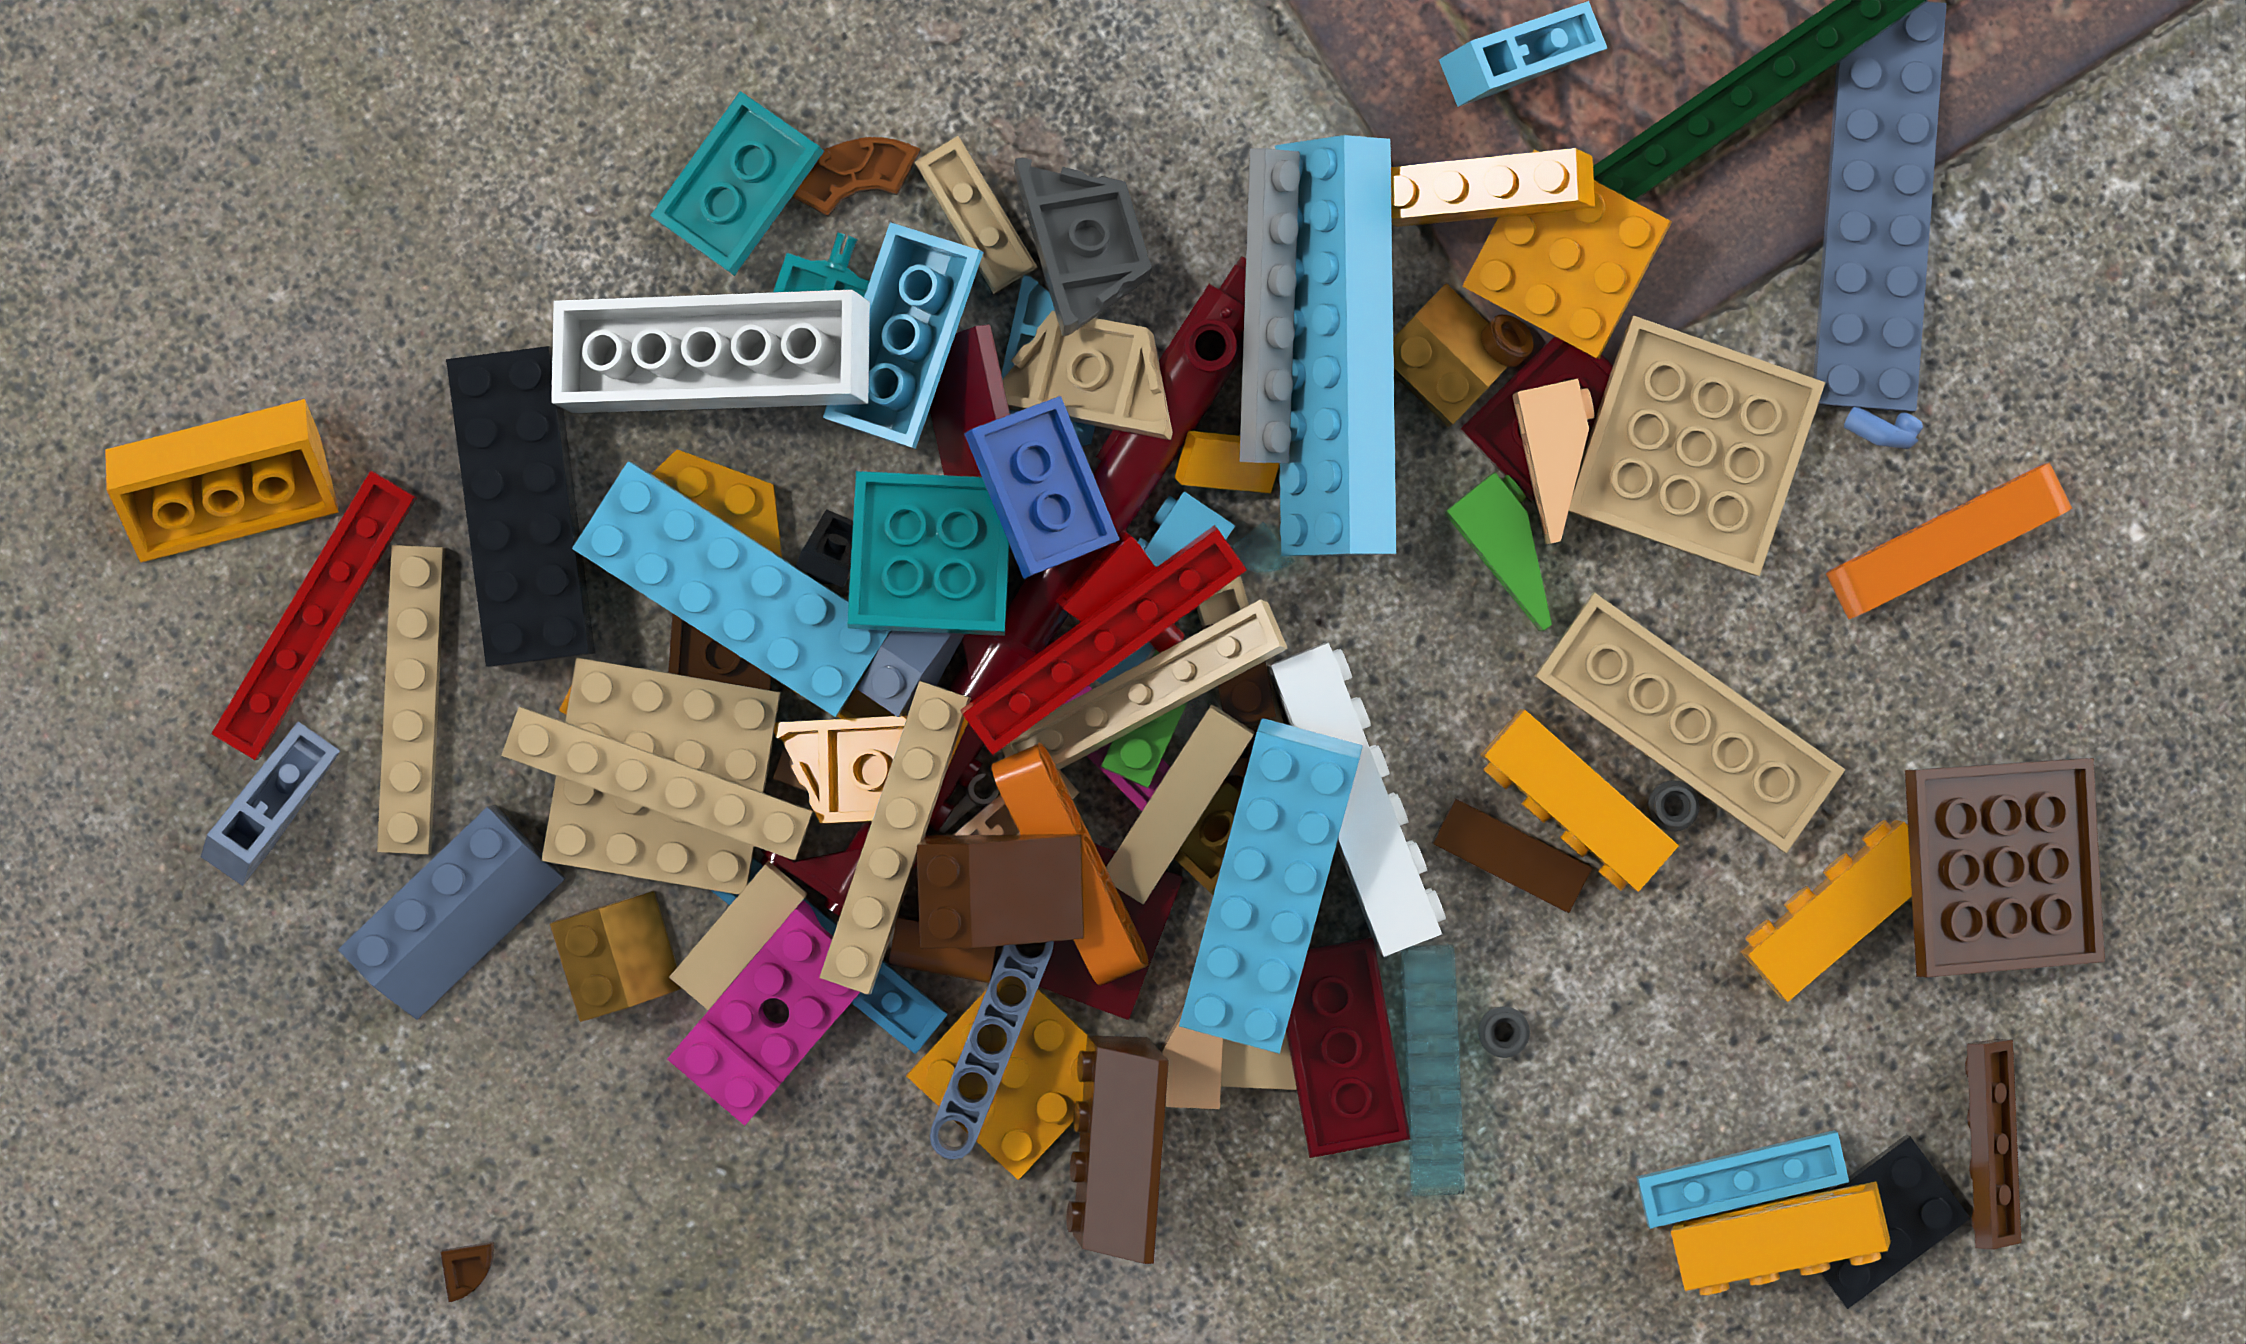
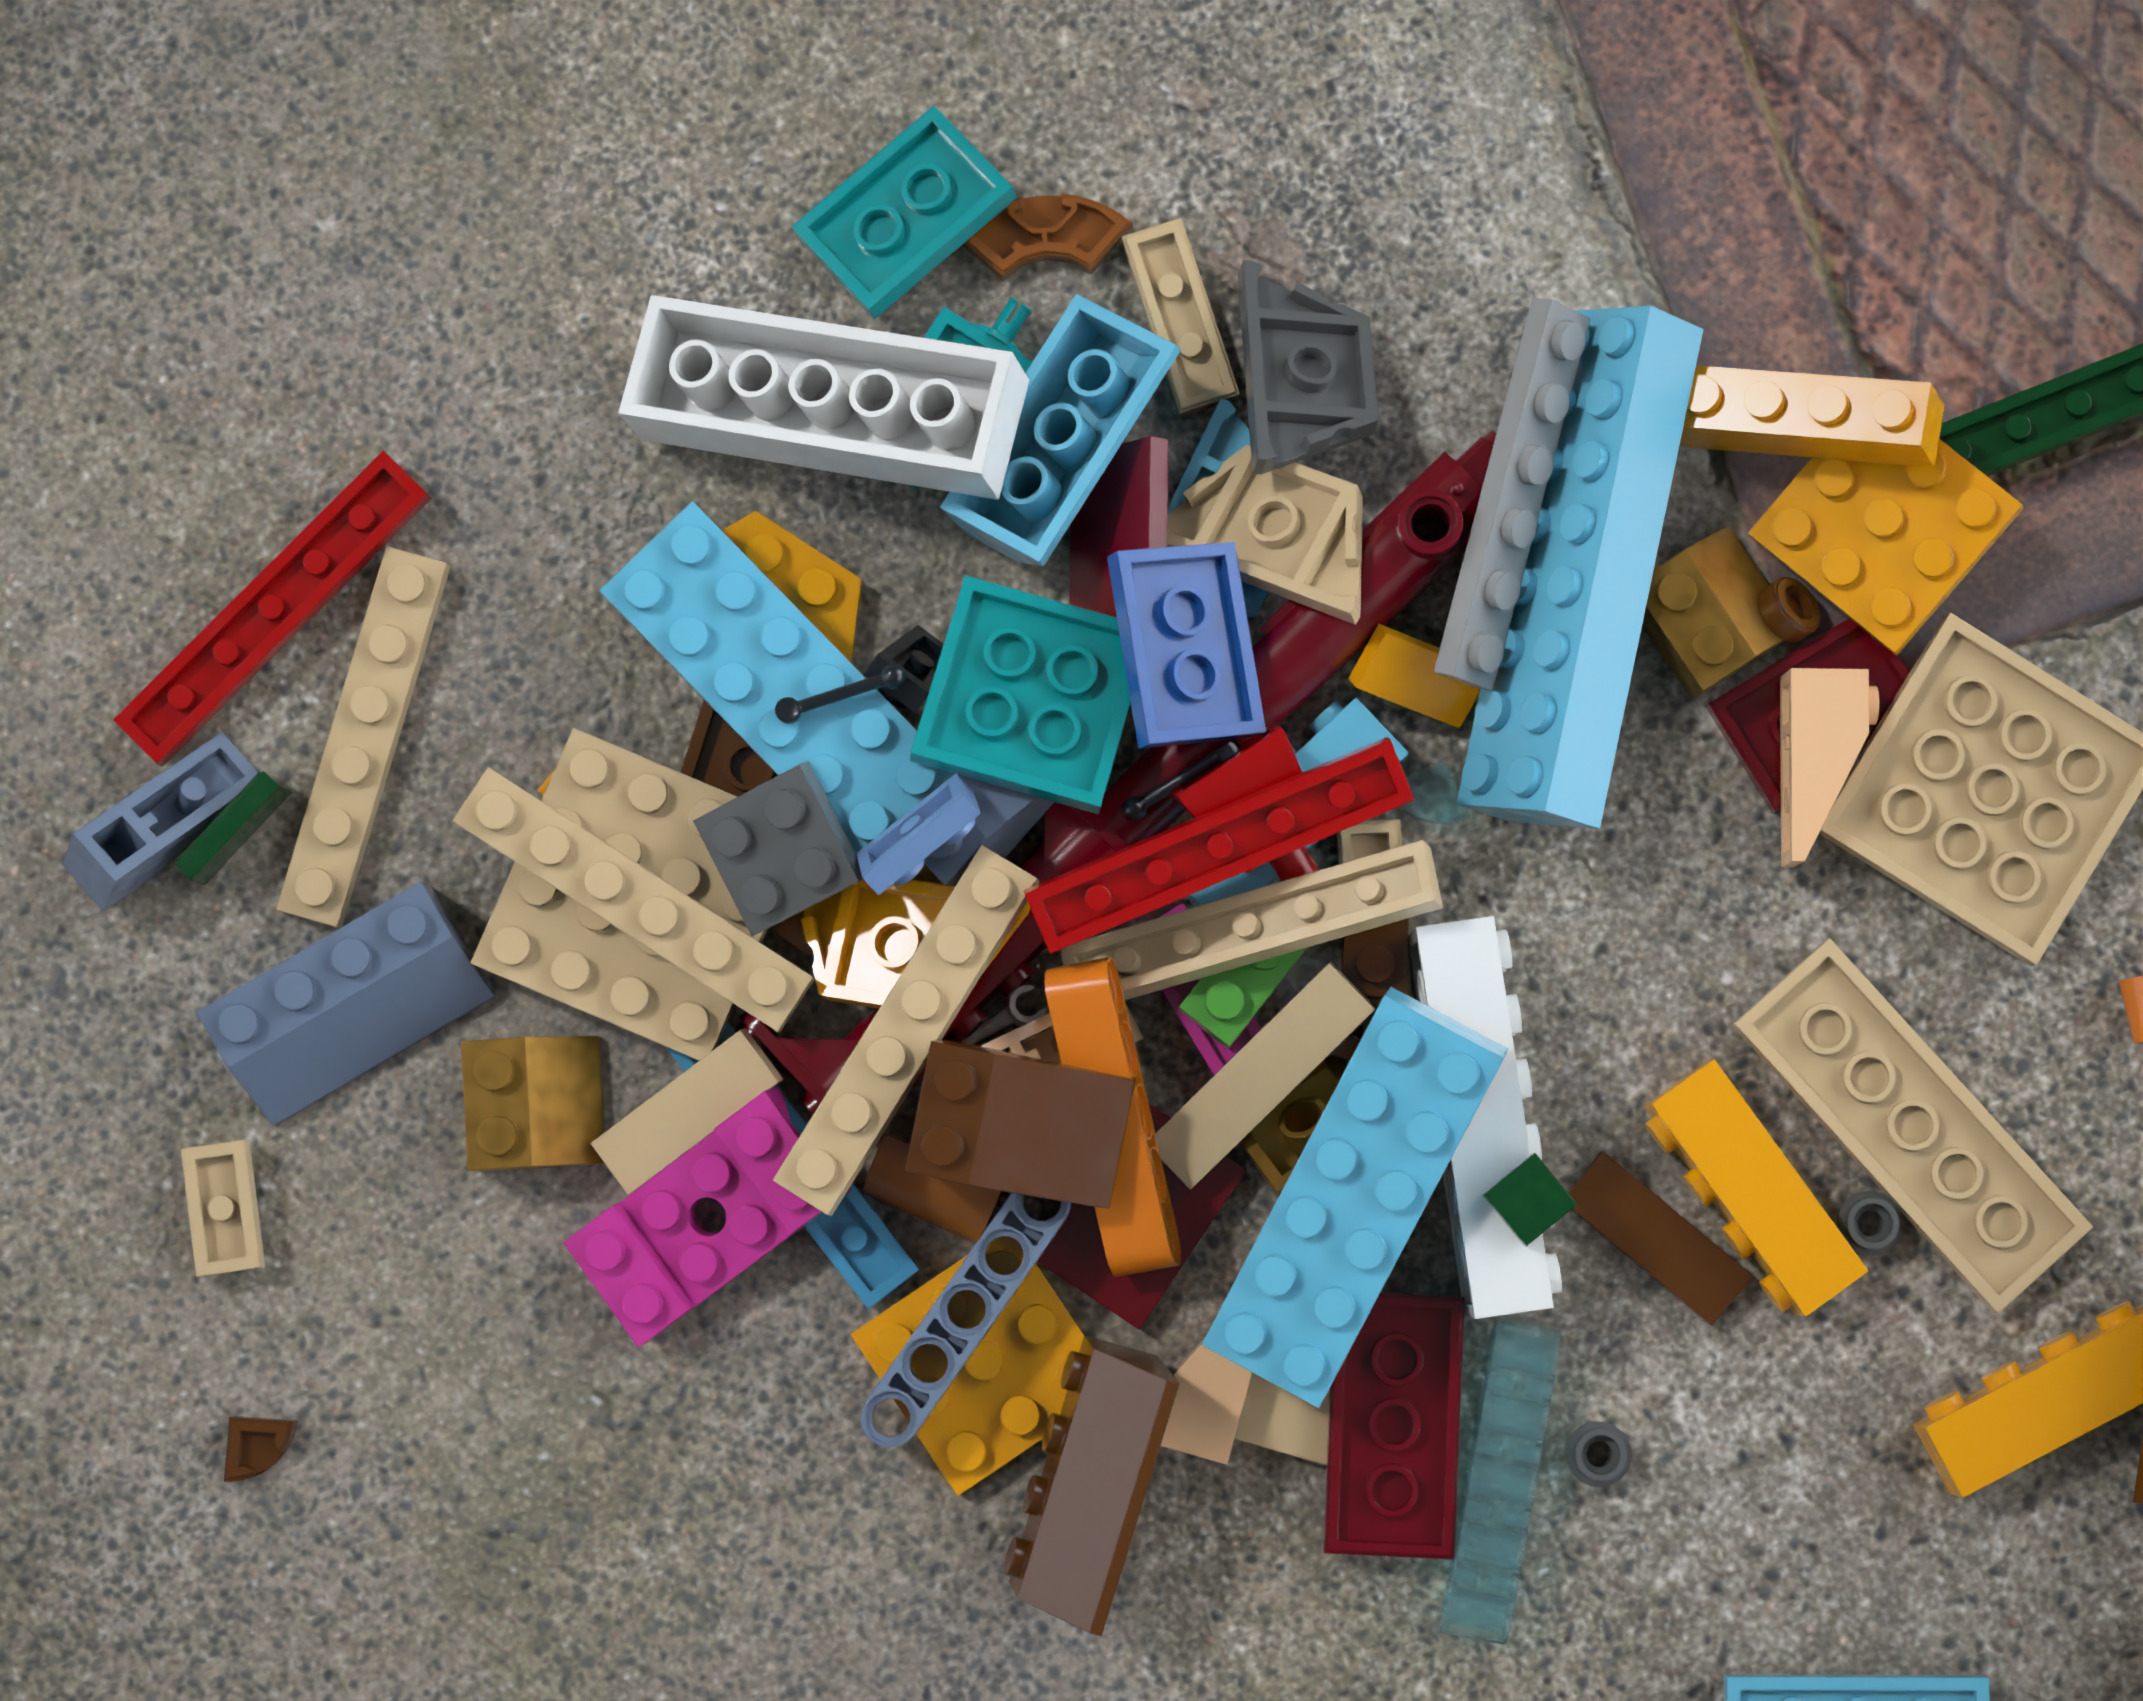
camera: 25 degrees right, 5 degrees down
light orange slope [105,399,339,563] -> none
black brick [446,346,595,667] -> none
medium azure slope [1439,1,1607,107] -> none
bright green slope [1443,472,1552,631] -> none
none -> dark green tile [175,771,292,885]
none -> tan plate [181,1140,265,1277]
none -> dark grey plate [693,761,864,936]
none -> black hinge [775,664,907,724]
none -> medium blue plate [856,773,981,895]
none -> black hinge [1121,738,1242,821]
none -> dark green tile [1482,1153,1578,1247]

